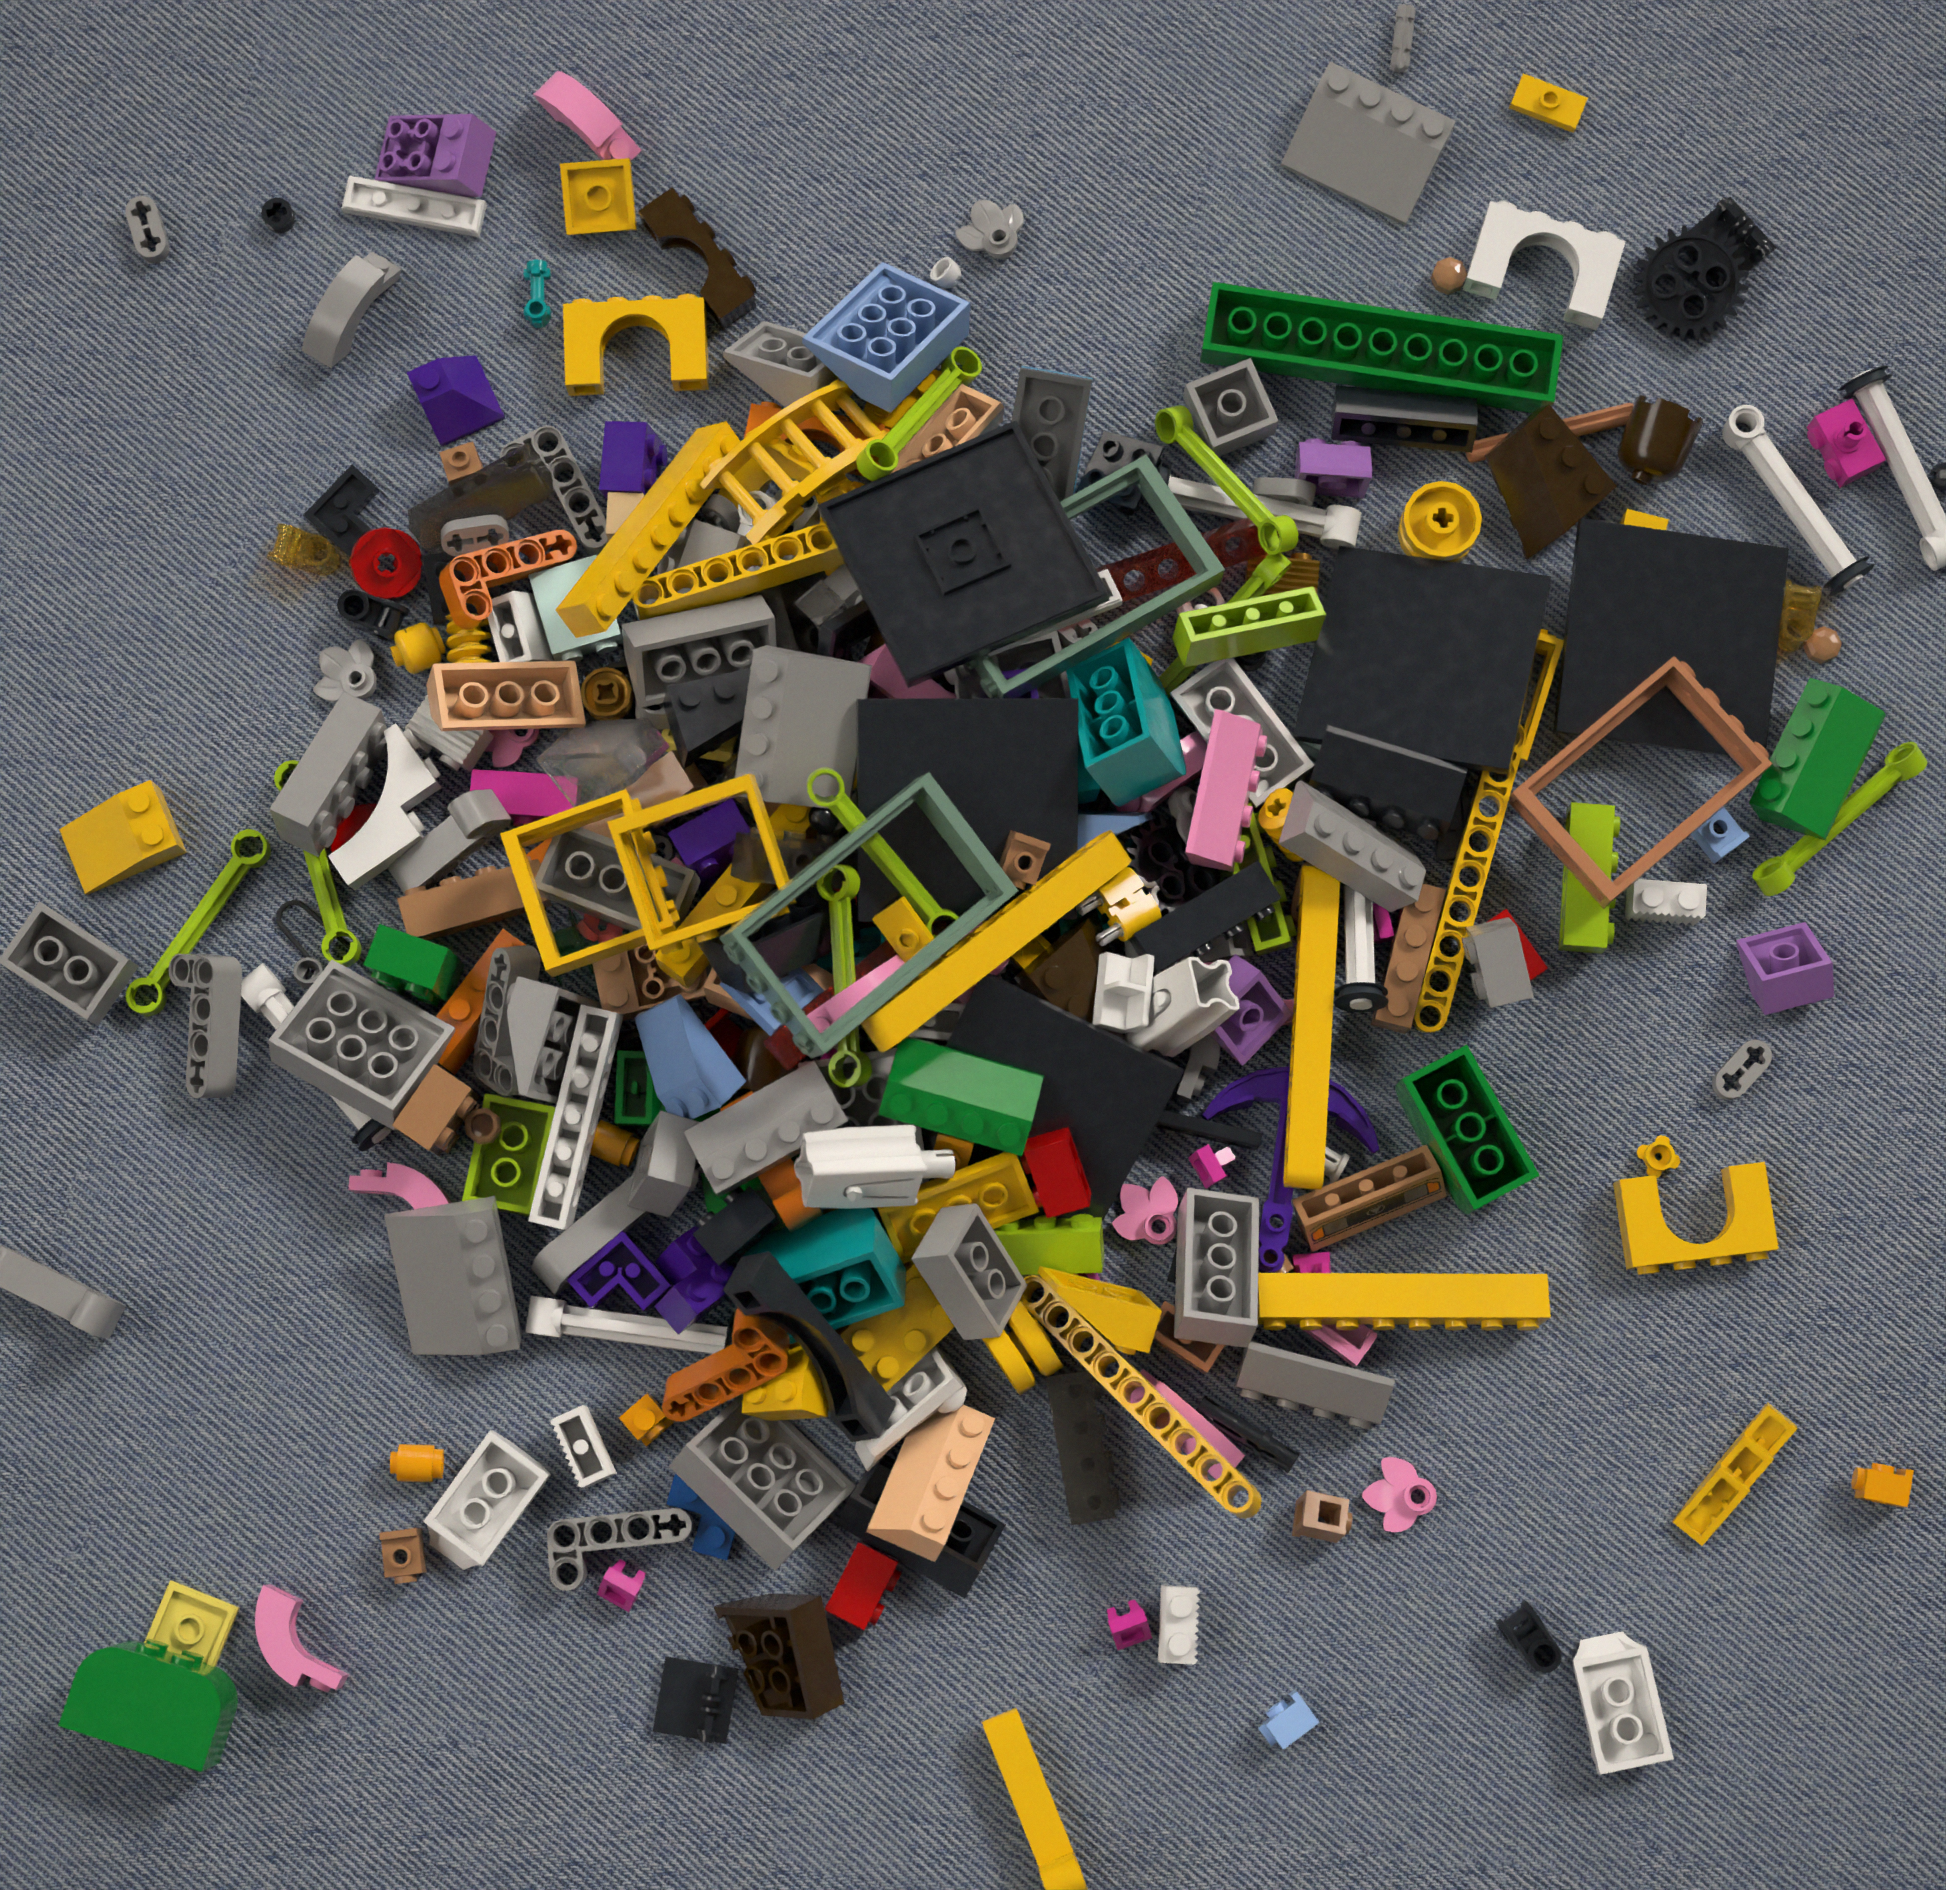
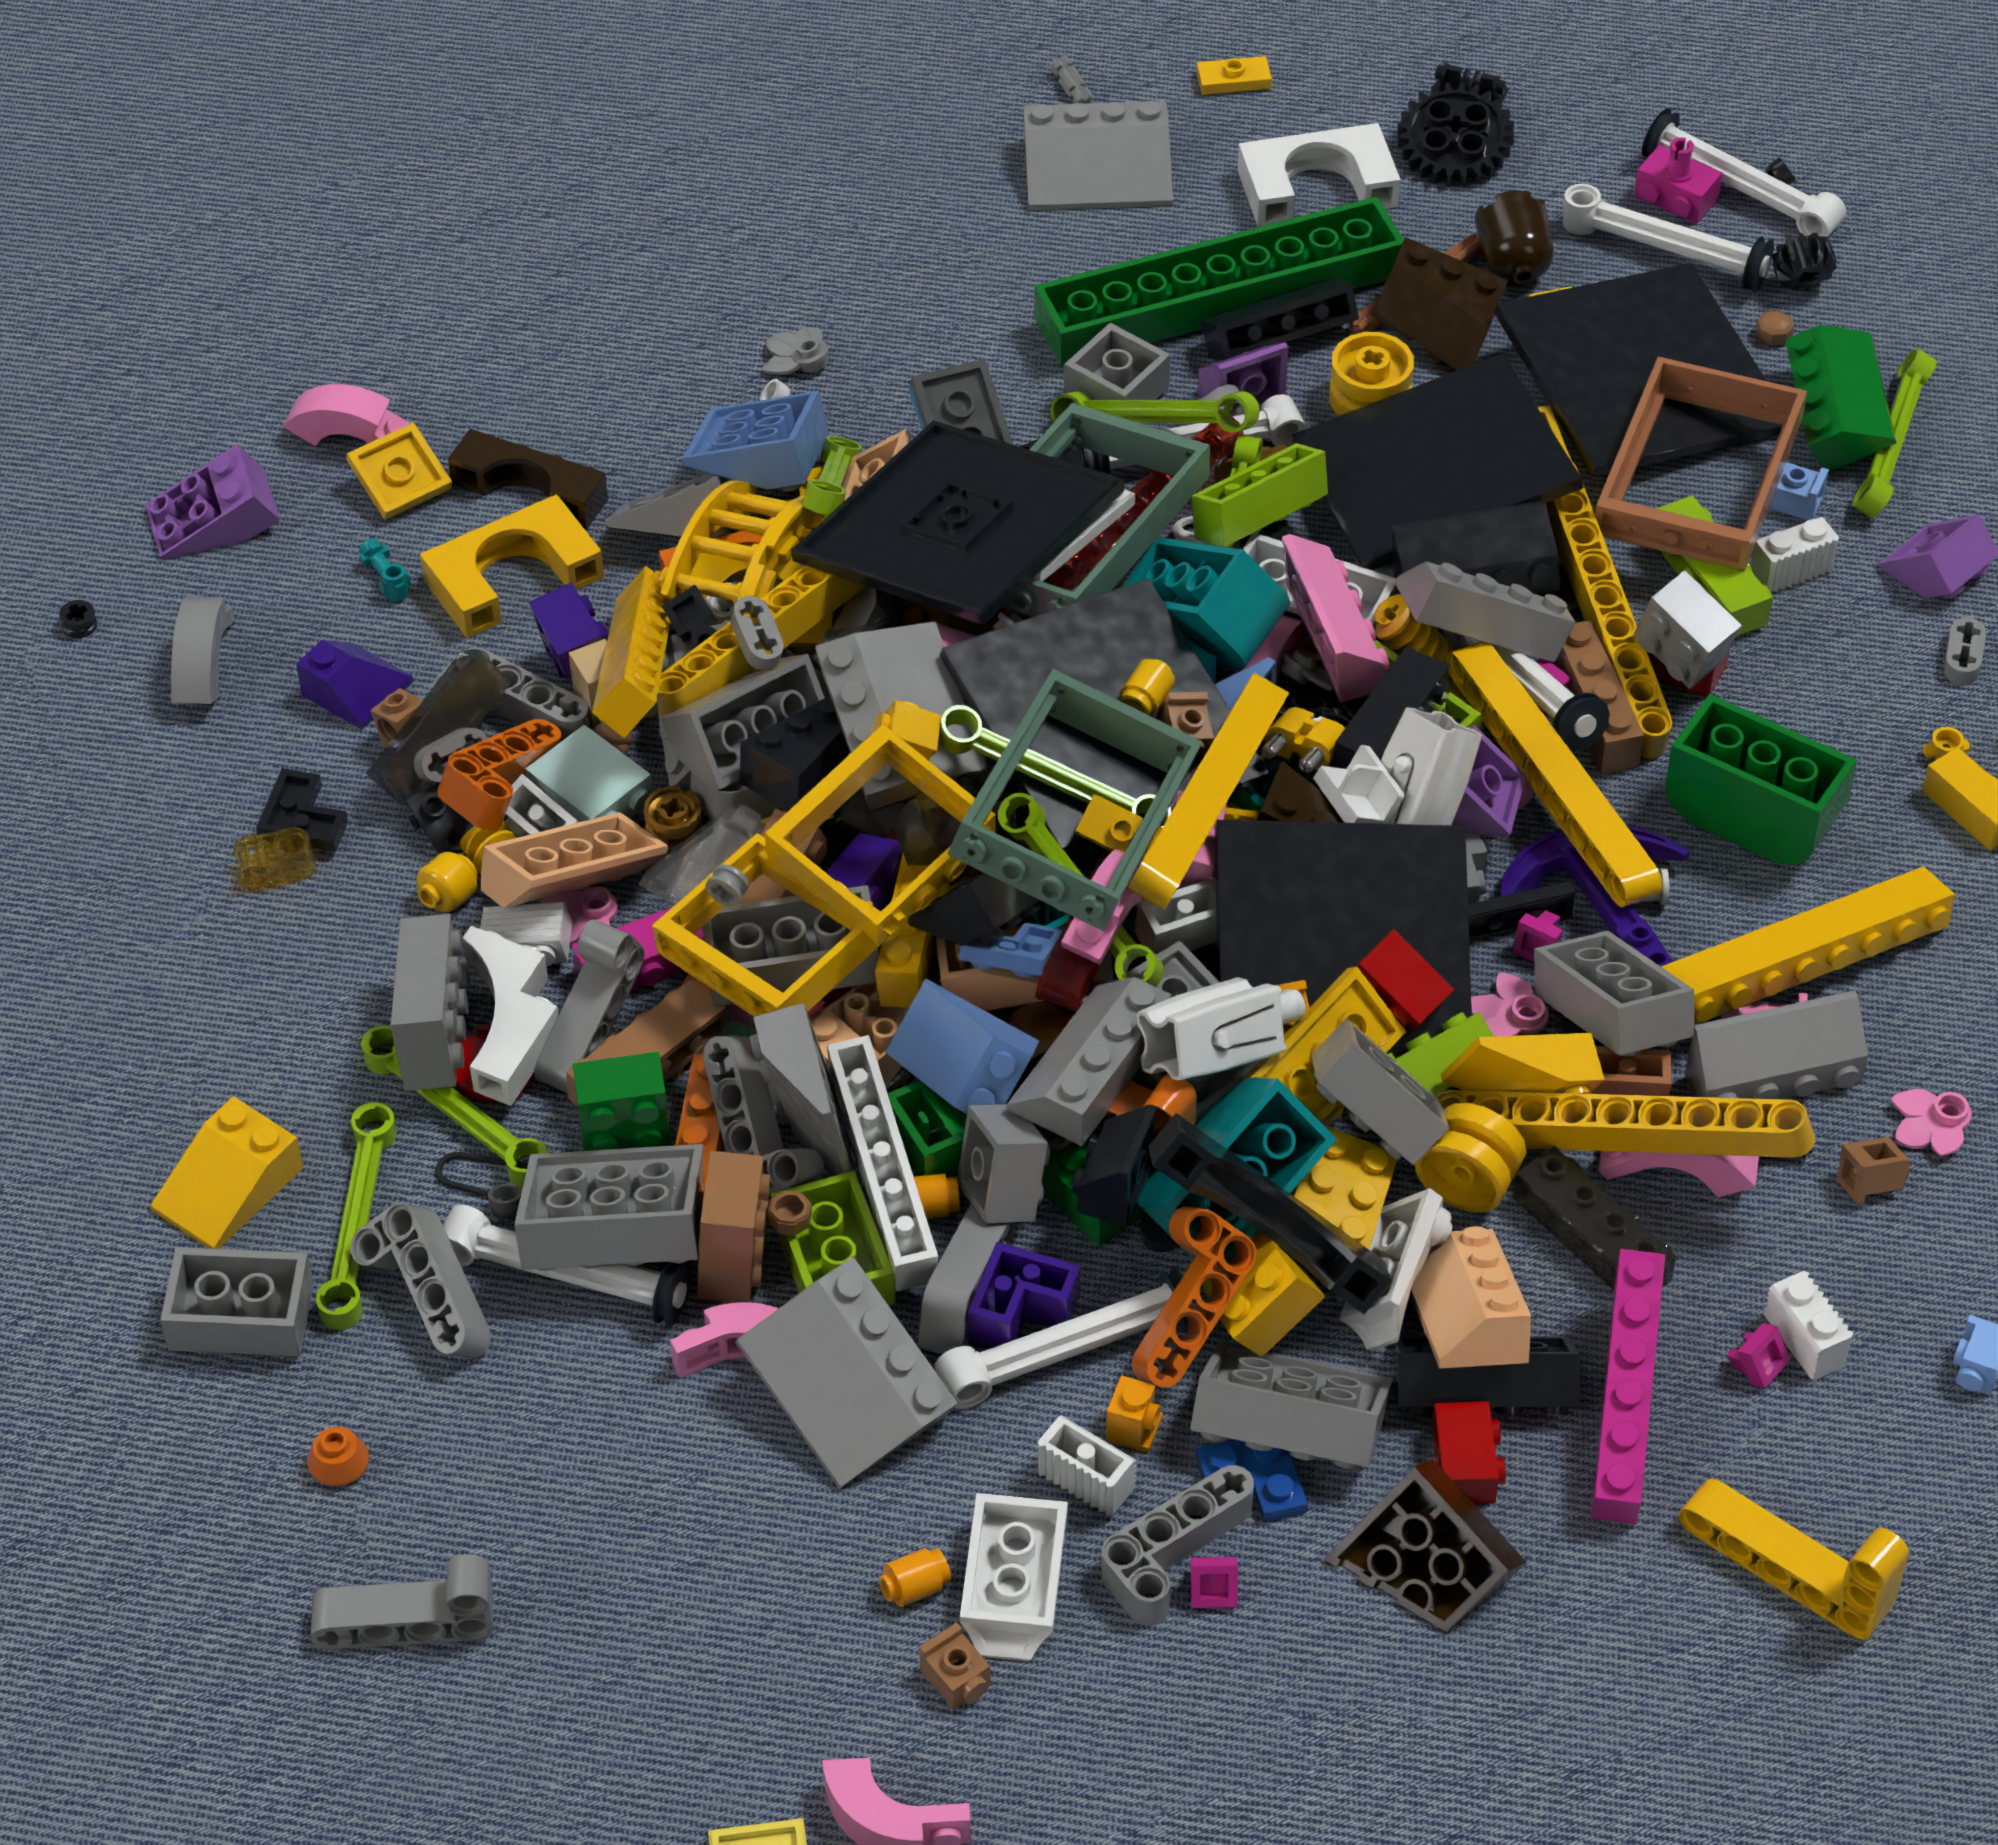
camera: 30 degrees left, 30 degrees down
light grey plate [313,639,377,702] -> none
black piece [337,589,410,644] -> none
white tile [342,176,487,237] -> none
red plate [349,527,422,599] -> none
black hinge [652,1656,739,1744] -> none
dark purple brick [655,1226,735,1335] -> none
green slope [878,1036,1044,1156] -> none
medium nougat brick [1291,1144,1447,1252] -> none
medium nougat tile [1431,257,1467,295] -> none
clear yellow piece [1778,579,1822,652] -> none
none -> orange cone [307,1426,369,1486]
none -> black plate [661,585,718,649]
none -> light grey bush [705,864,749,907]
none -> light grey beam [730,596,784,670]
none -> yellow brick [872,700,942,760]
none -> yellow brick [1119,659,1175,715]
none -> dark pink brick [1591,1249,1665,1524]
none -> black gear [1772,232,1837,291]

